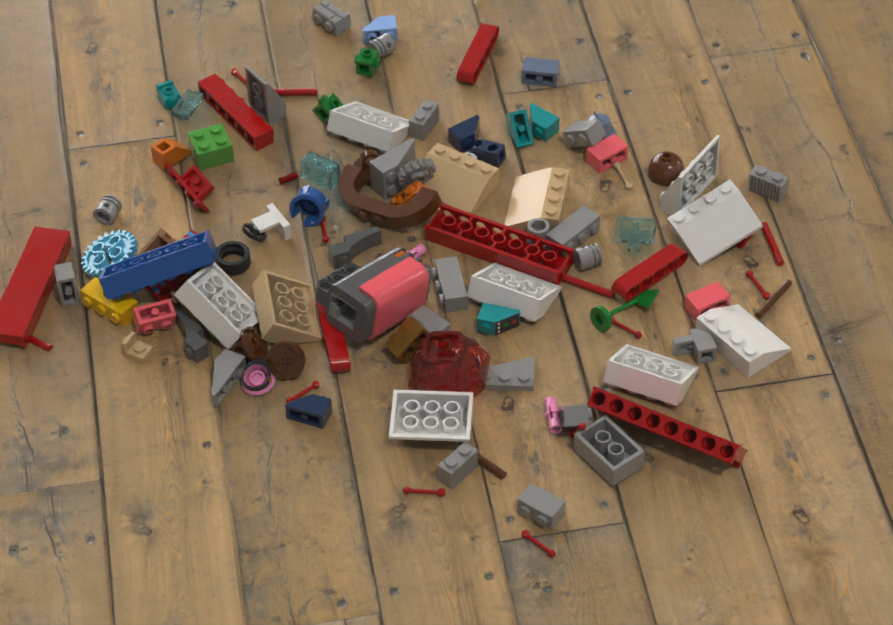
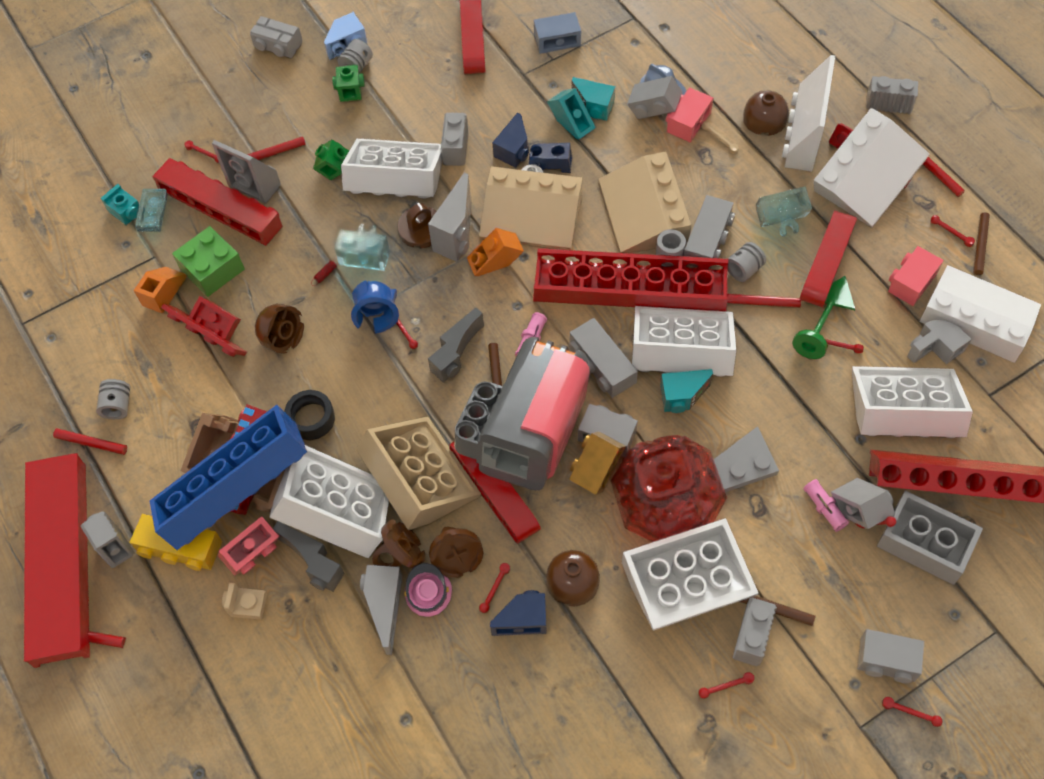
camera: 20 degrees left, 15 degrees up
medium azure gear [81,229,139,279] -> none
white piece [242,203,292,242] -> none
reddish brown arch [338,164,442,228] -> none
light grey gear [397,157,437,187] -> none
none -> red bar [53,428,127,455]
none -> reddish brown cylinder [255,303,304,354]
none -> reddish brown cylinder [546,550,600,607]

